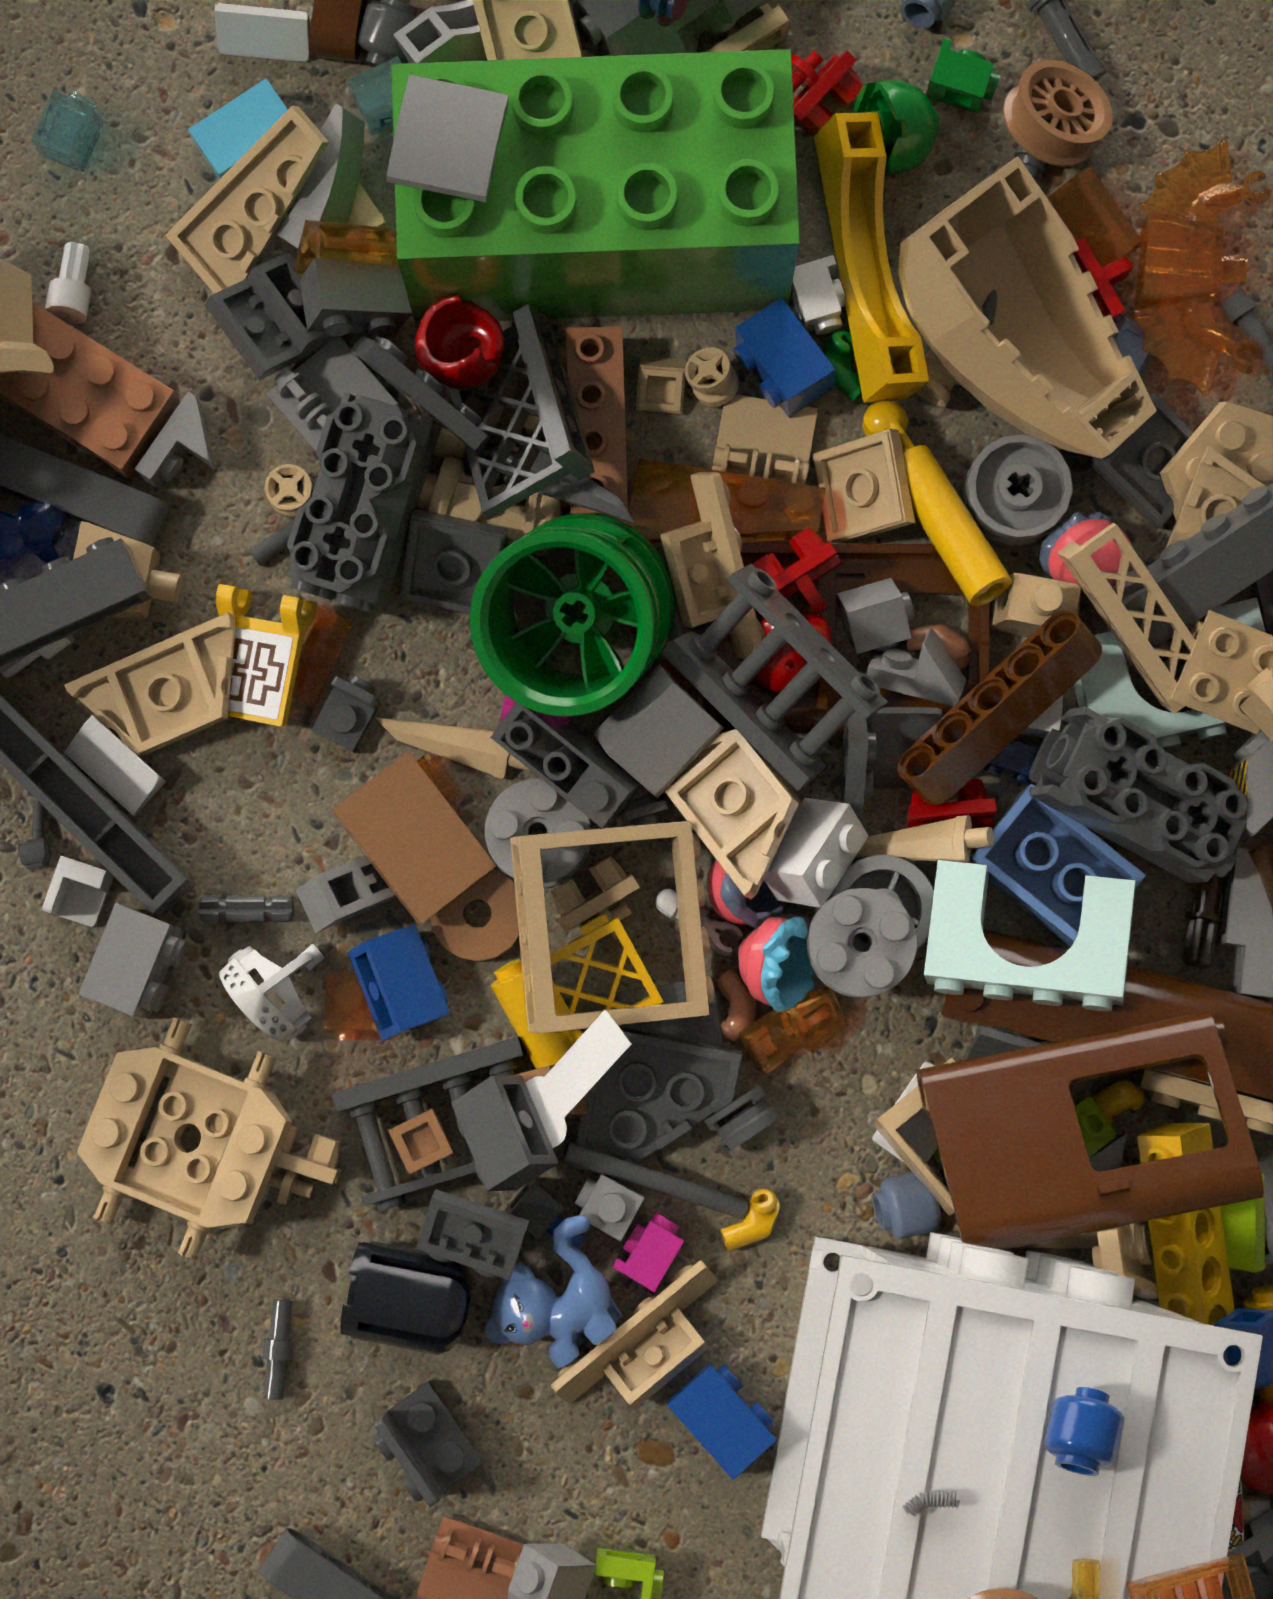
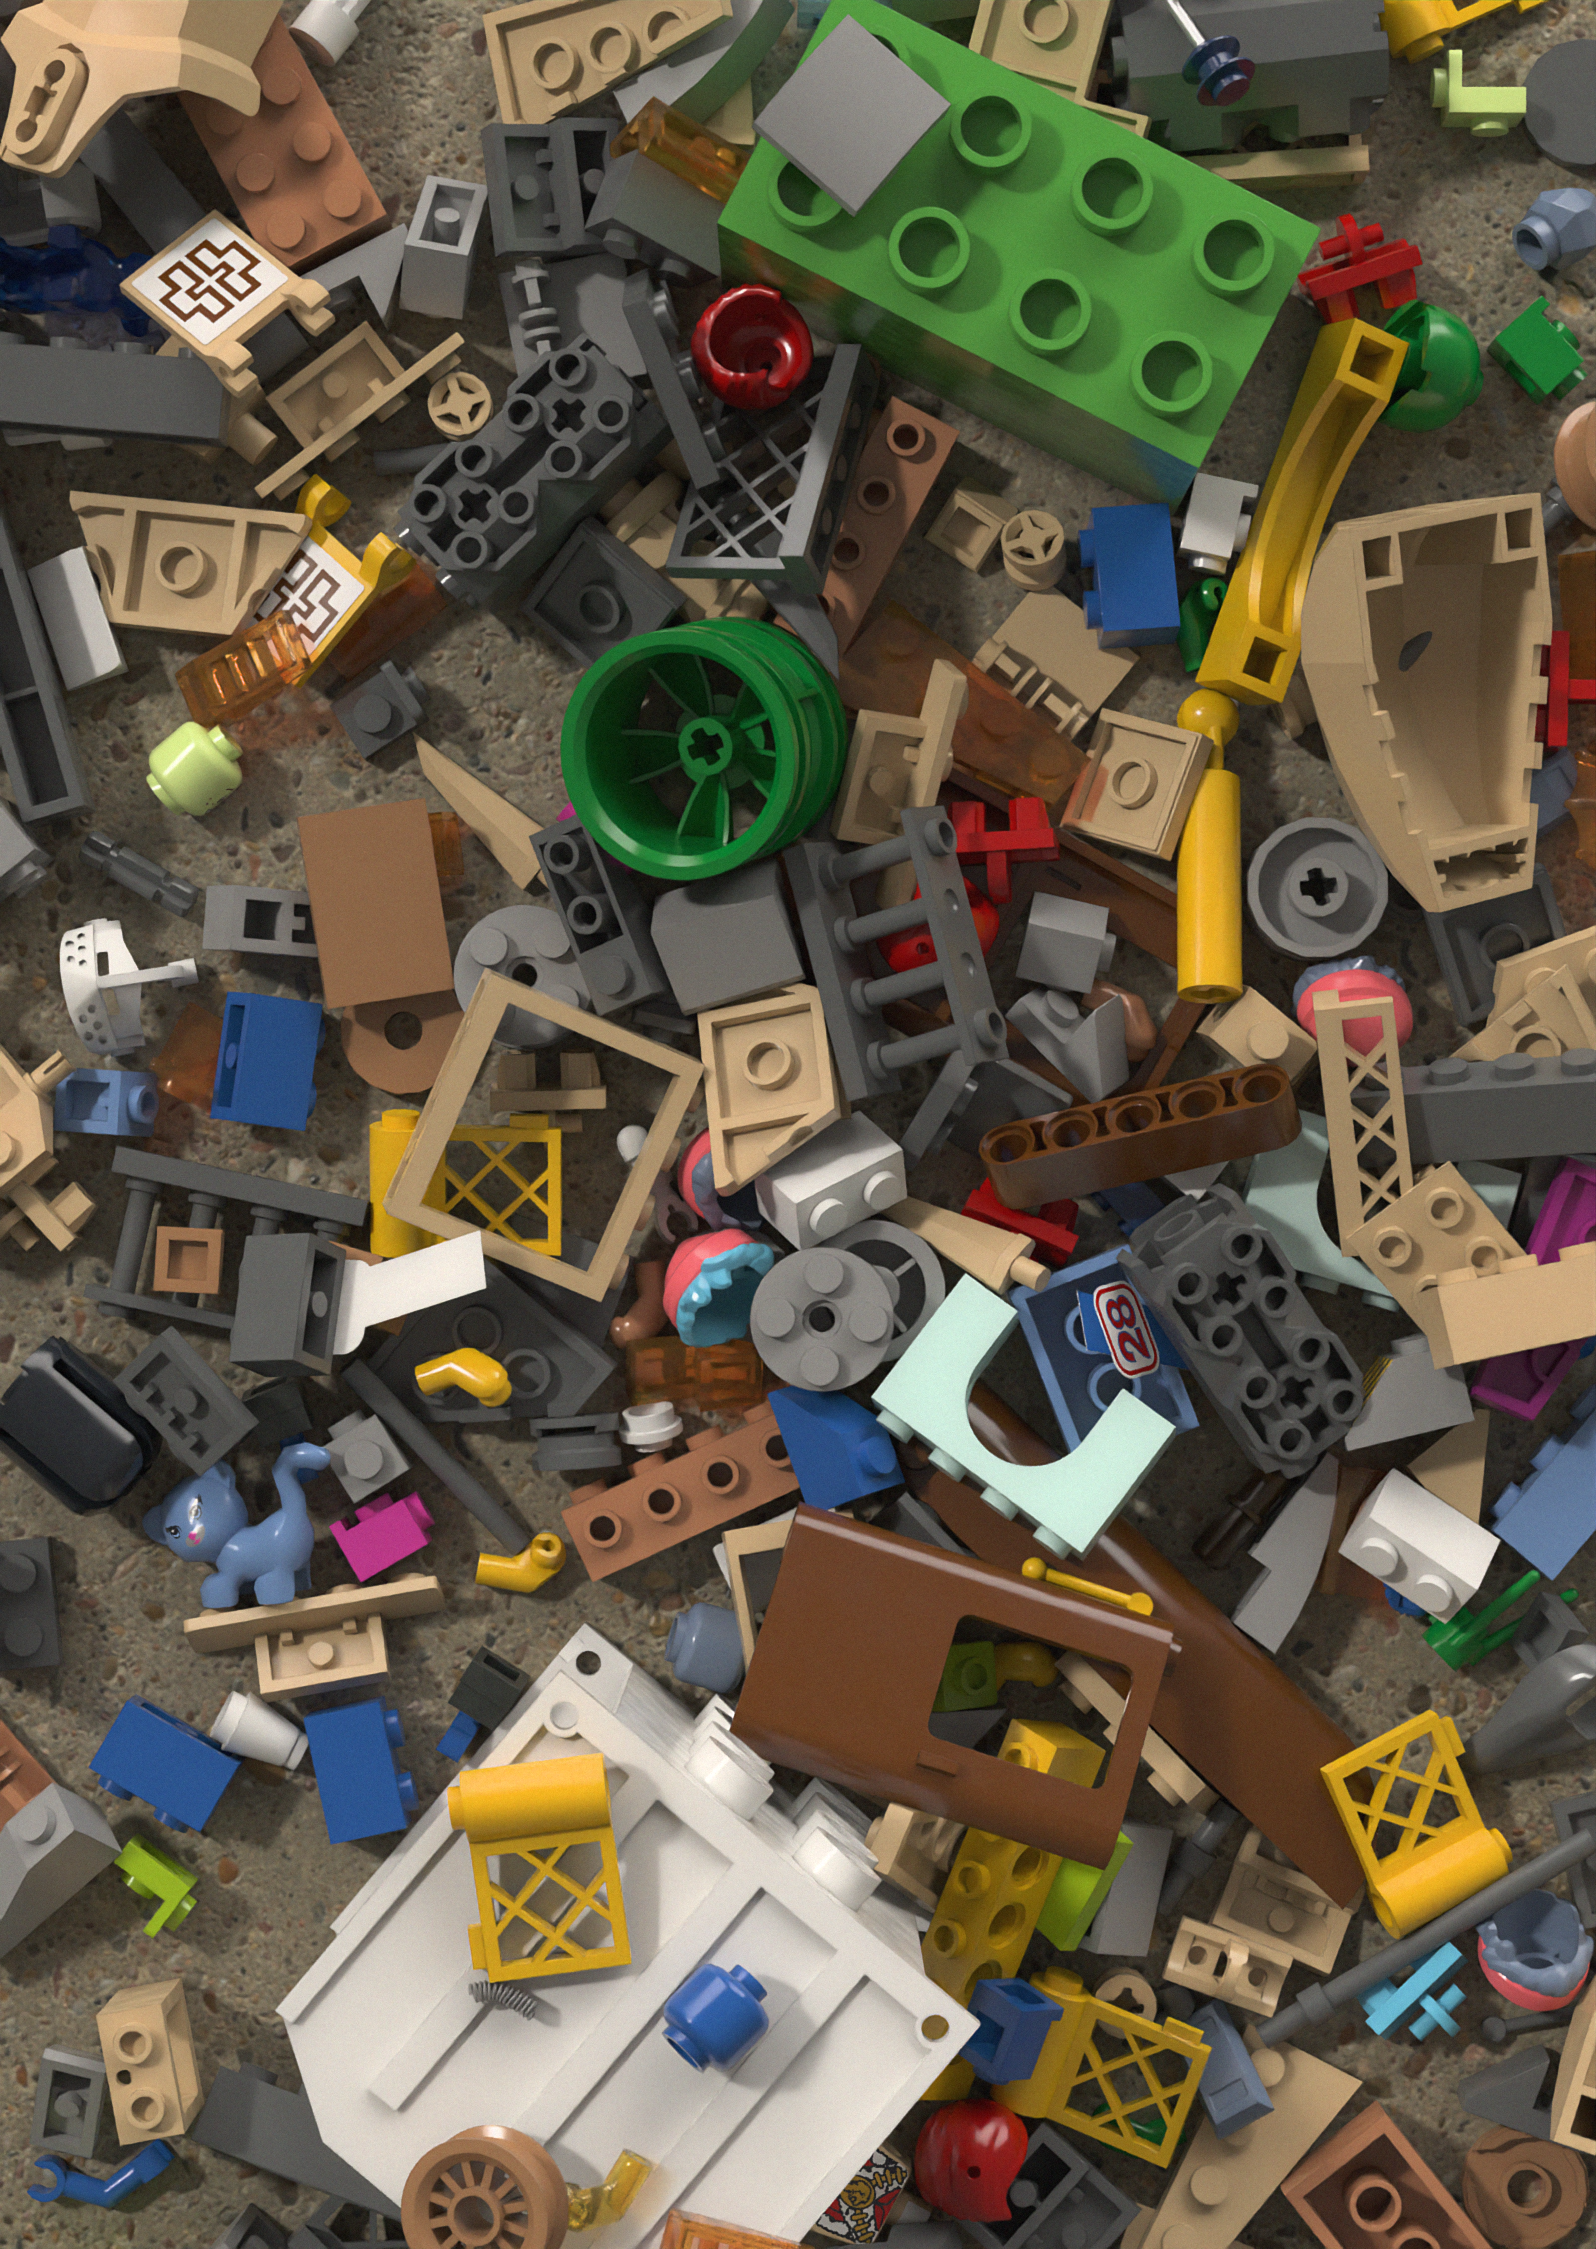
camera: 30 degrees right, 5 degrees up
none -> medium blue bracket [53,1068,159,1137]
none -> blue brick [88,1694,246,1833]
none -> flag [119,209,335,398]
none -> yellowish green head [146,722,243,816]
none -> clear orange slope [175,610,313,728]
none -> white cone [210,1691,309,1770]
none -> tan bracket [254,321,465,501]
none -> light grey slope [399,175,488,320]
none -> yellow arm [415,1348,512,1407]
none -> pearl dark grey piece [436,1646,530,1763]
none -> yellow piece [447,1752,632,1983]
none -> nougat brick [560,1401,800,1582]
none -> white plate [619,1401,683,1452]
none -> blue slope [767,1385,905,1510]
none -> yellow hinge [1022,1557,1153,1615]
none -> sticker [1077,1281,1189,1379]

